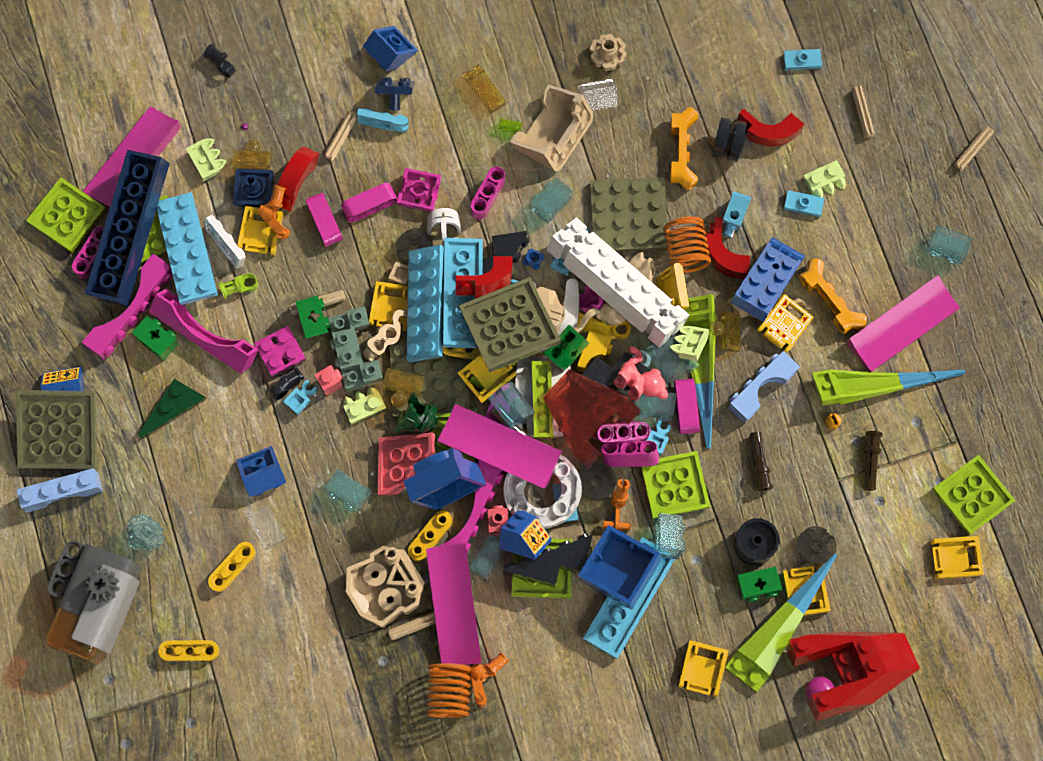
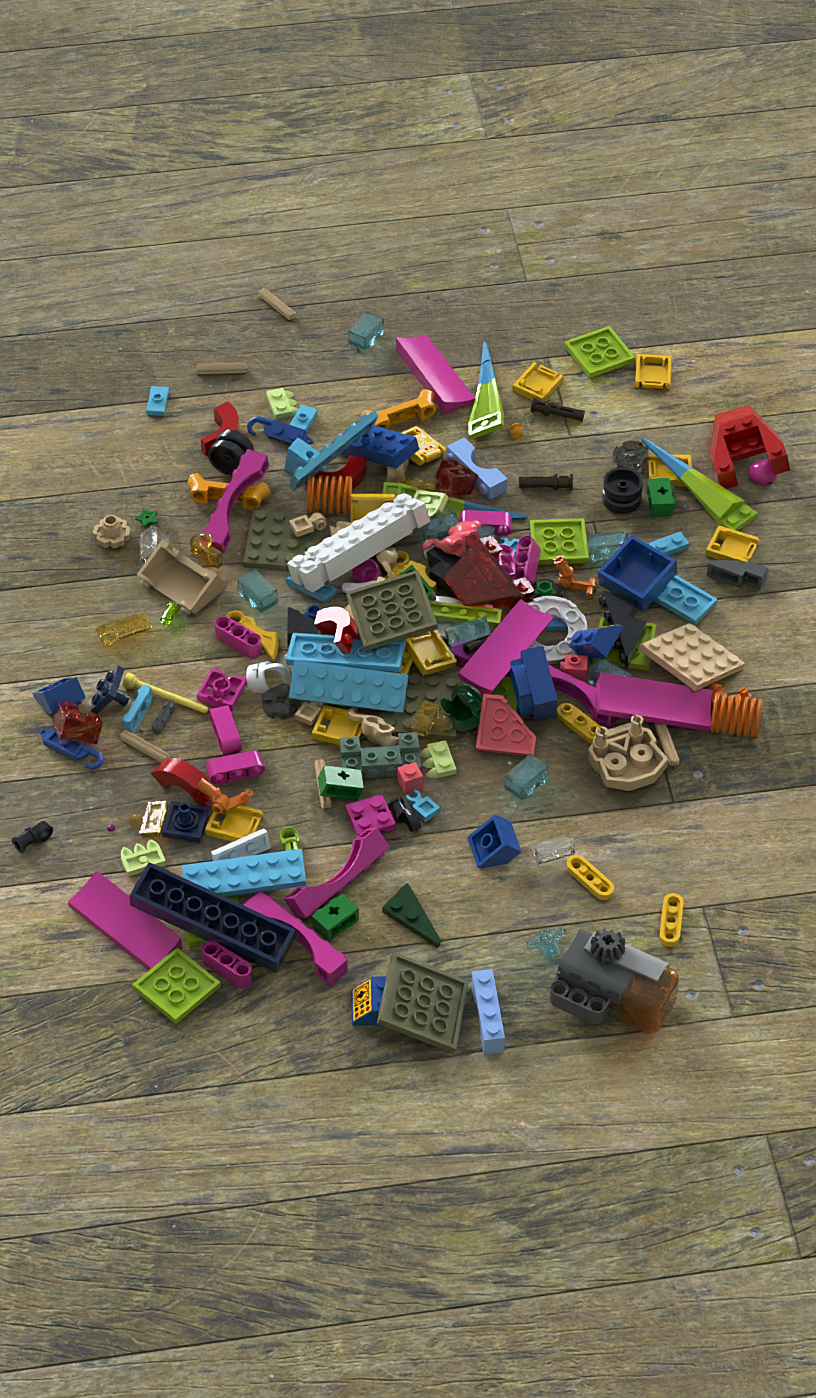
camera: 80 degrees left, 25 degrees down
none -> blue plate [39,727,104,769]
none -> clear red brick [52,701,103,744]
none -> light yellow piece [123,673,209,714]
none -> green plate [135,509,158,527]
none -> dark grey axle [152,701,175,734]
none -> clear yellow plate [190,532,223,569]
none -> dark pink arch [201,449,270,553]
none -> yellow piece [226,611,279,662]
none -> blue plate [247,416,314,445]
none -> medium azure plate [289,410,379,492]
none -> tan plate [289,512,327,537]
none -> clear red brick [435,458,479,497]
none -> yellow container [512,362,564,401]
none -> green plate [533,581,557,597]
none -> tan plate [640,623,745,691]
none -> medium azure hinge [647,531,689,556]
none -> dark grey slope [707,560,768,590]

